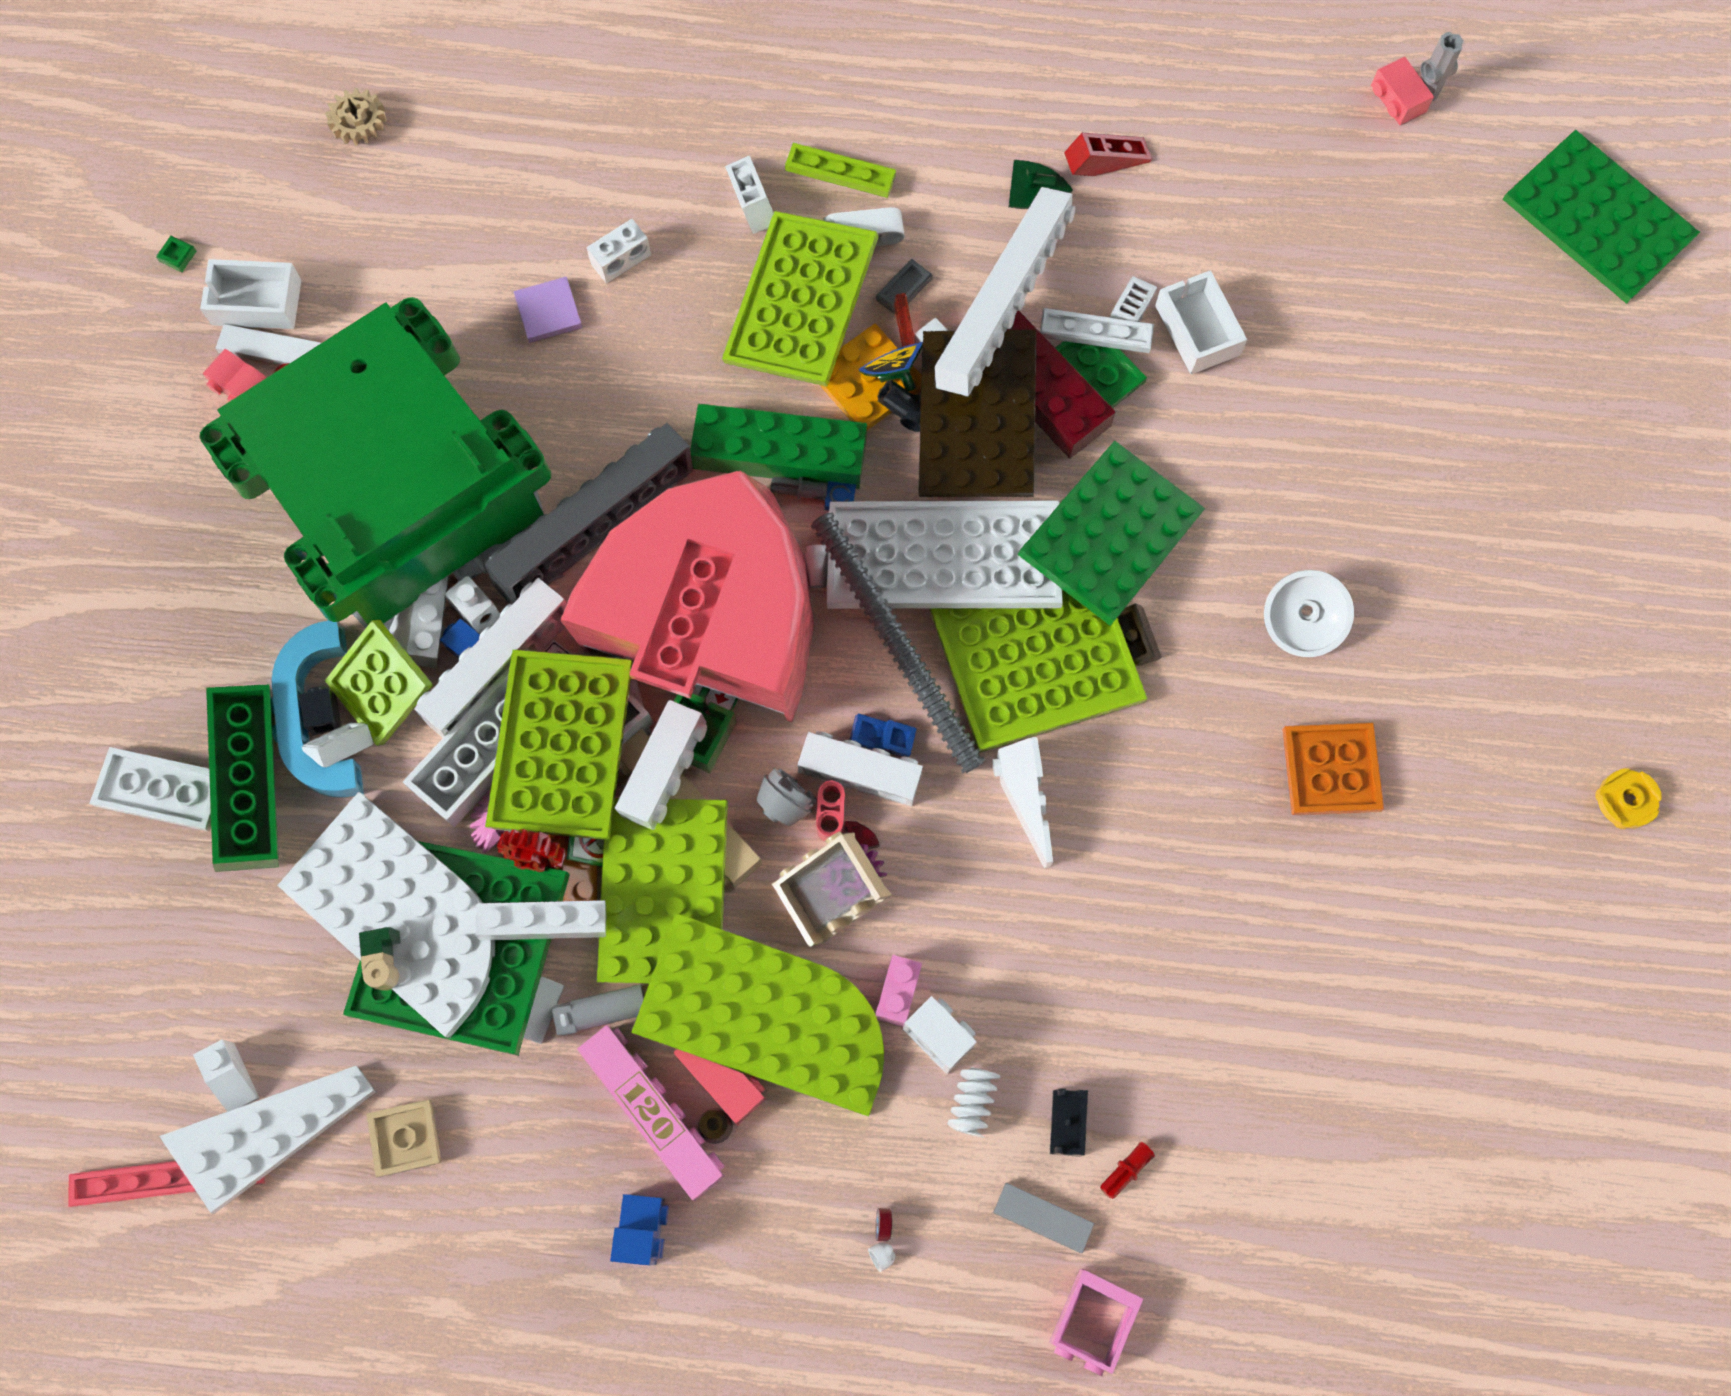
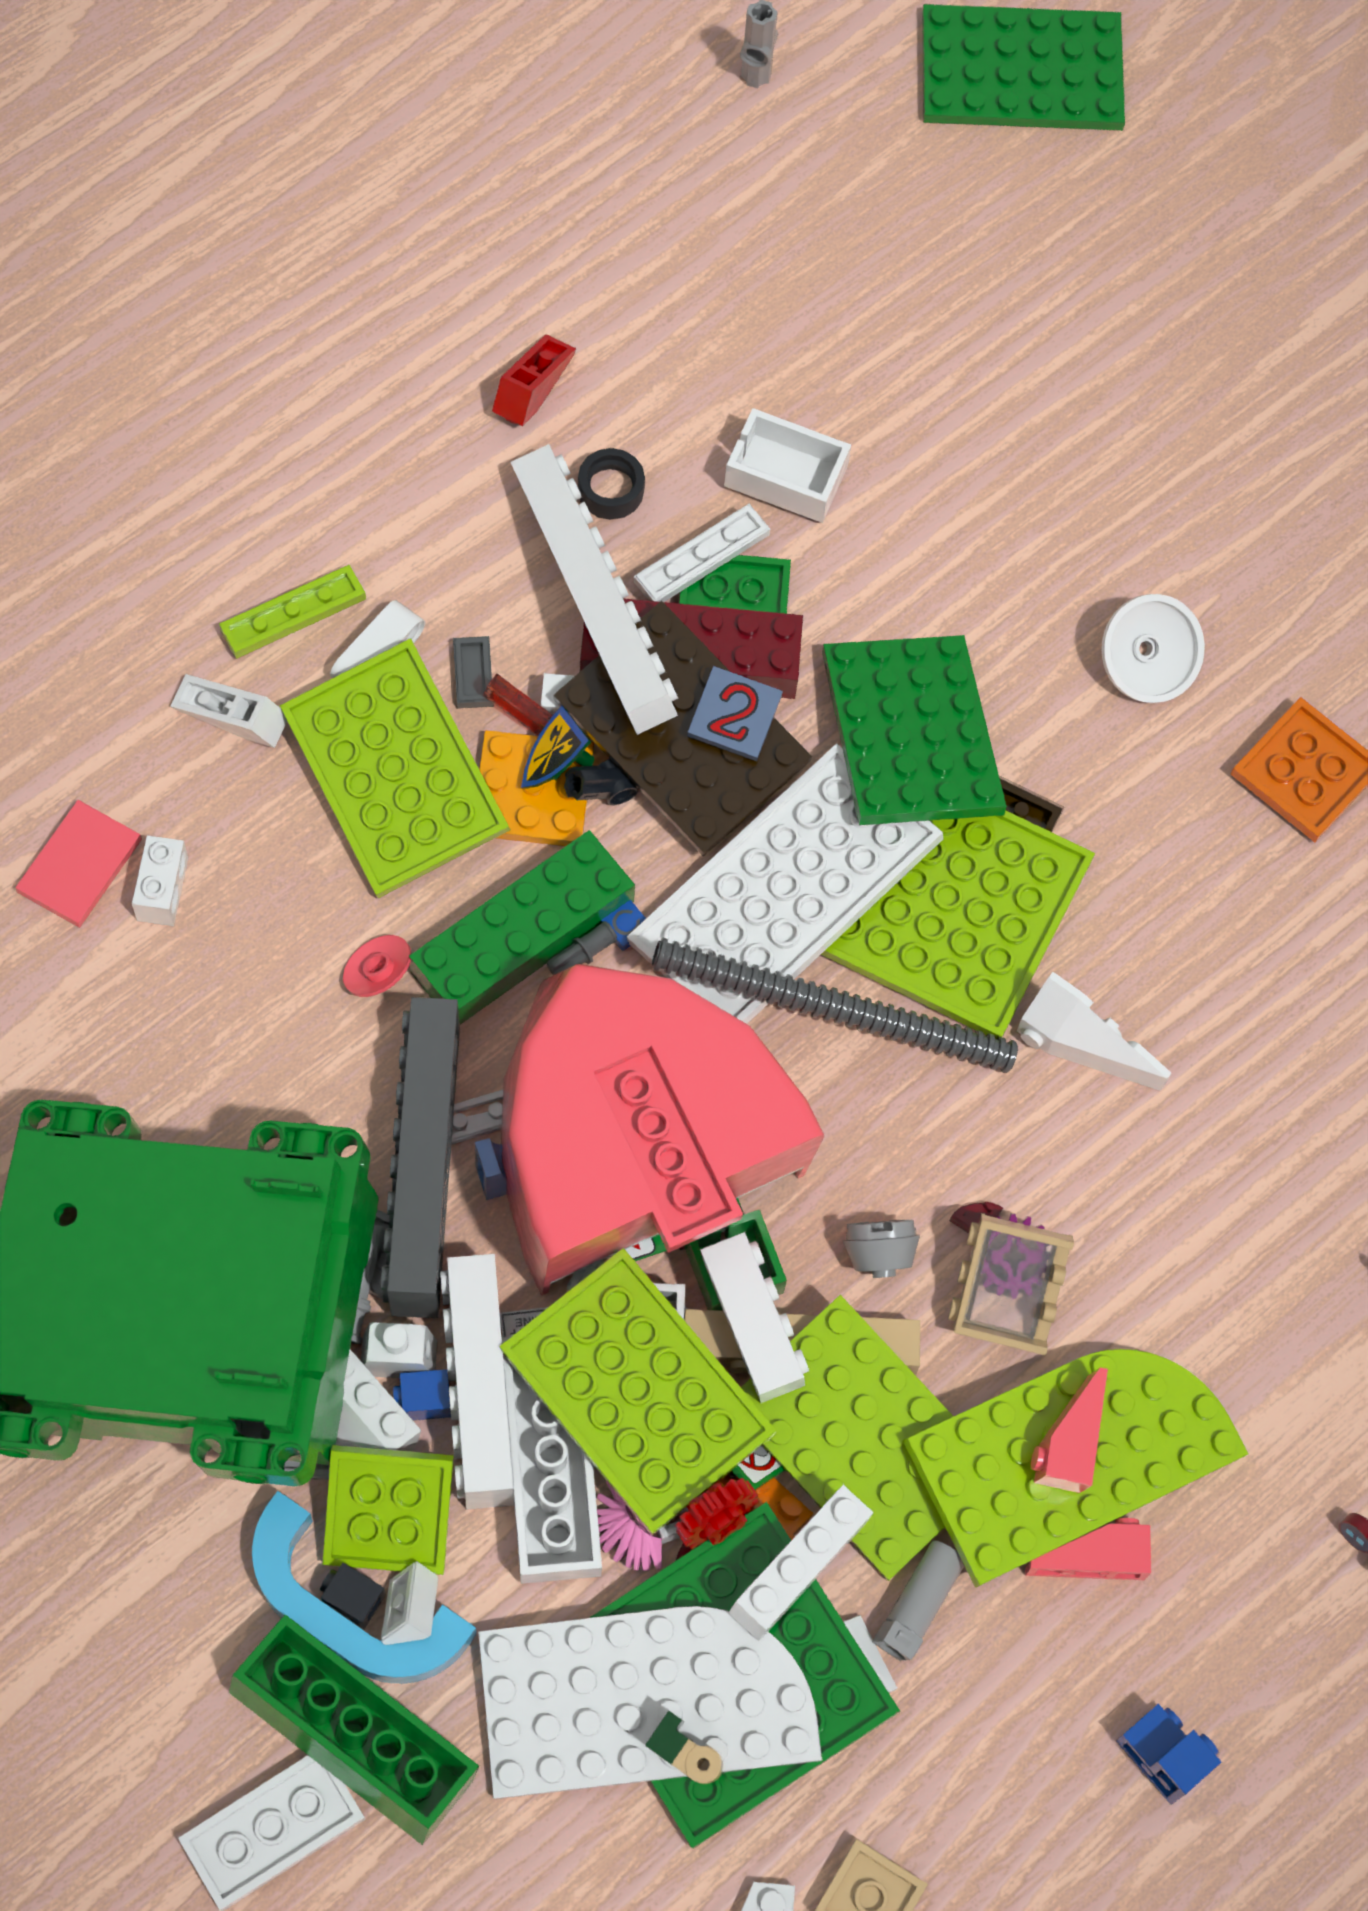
camera: 50 degrees left, 5 degrees down
lavender tile [513,276,582,343] -> none
bright pink brick [577,1025,725,1201] -> none
dark brown hat [698,1108,733,1144] -> none
white brick [797,731,923,807] -> none
coral beam [816,780,845,842] -> none
blue slope [849,713,917,757] -> none
bright pink brick [875,955,922,1027] -> none
white brick [903,996,977,1074] -> none
white piece [947,1067,1001,1138] -> none
dark green shield [1008,159,1073,209] -> none
white slope [1110,276,1157,322] -> none
coral brick [1371,56,1434,125] -> none
none -> coral tile [15,800,142,928]
none -> coral dish [343,935,412,997]
none -> black tyre [578,448,645,520]
none -> sand blue tile [687,666,783,761]
none -> coral slope [1031,1367,1108,1493]

